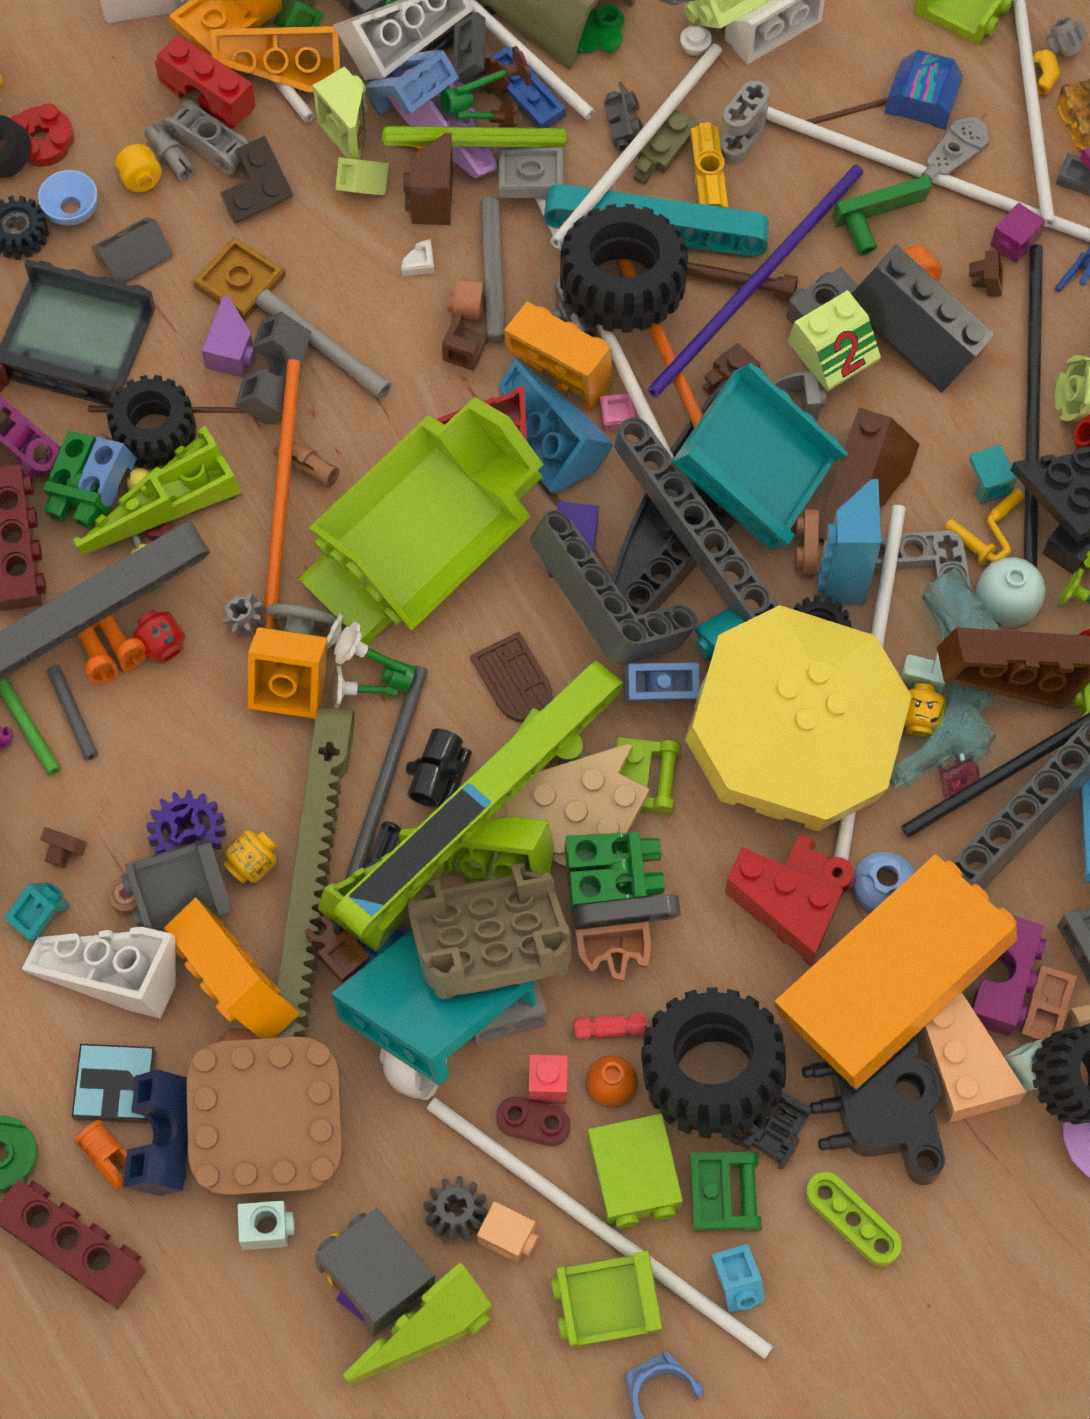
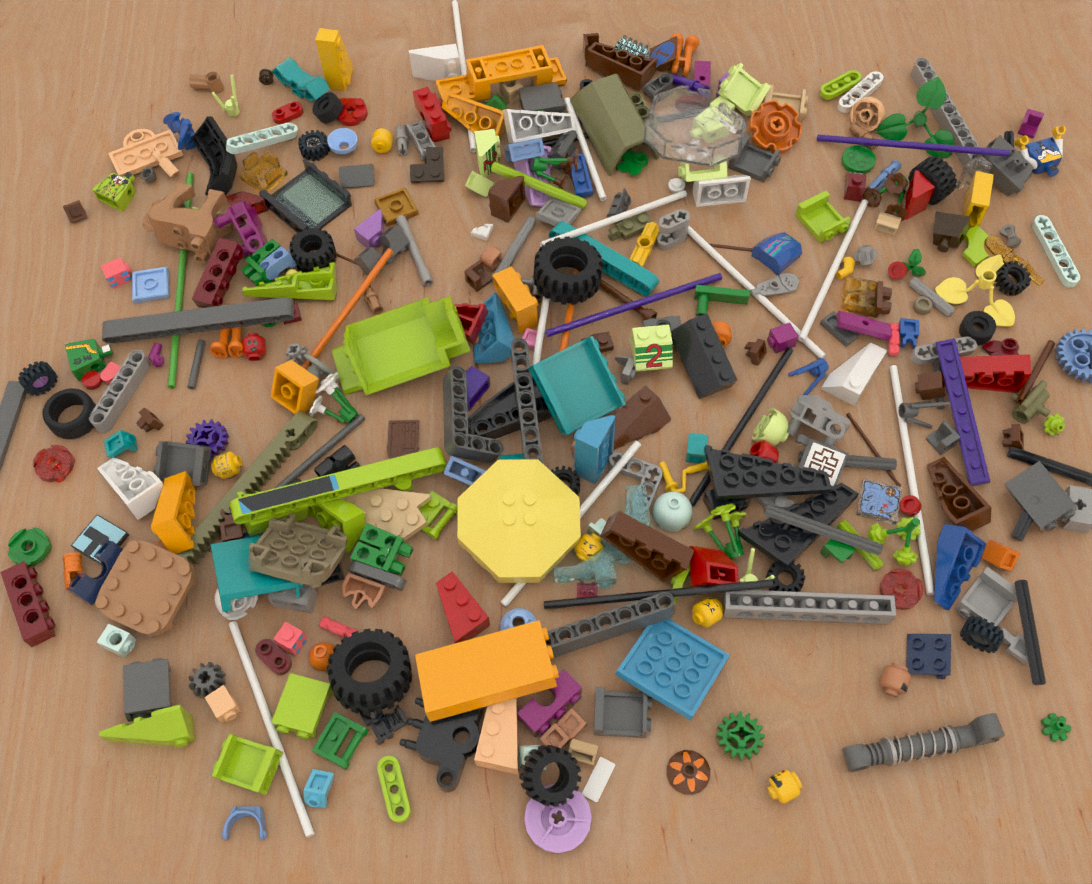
camera: 30 degrees right, 5 degrees down
red leg [785,834,856,893] -> none

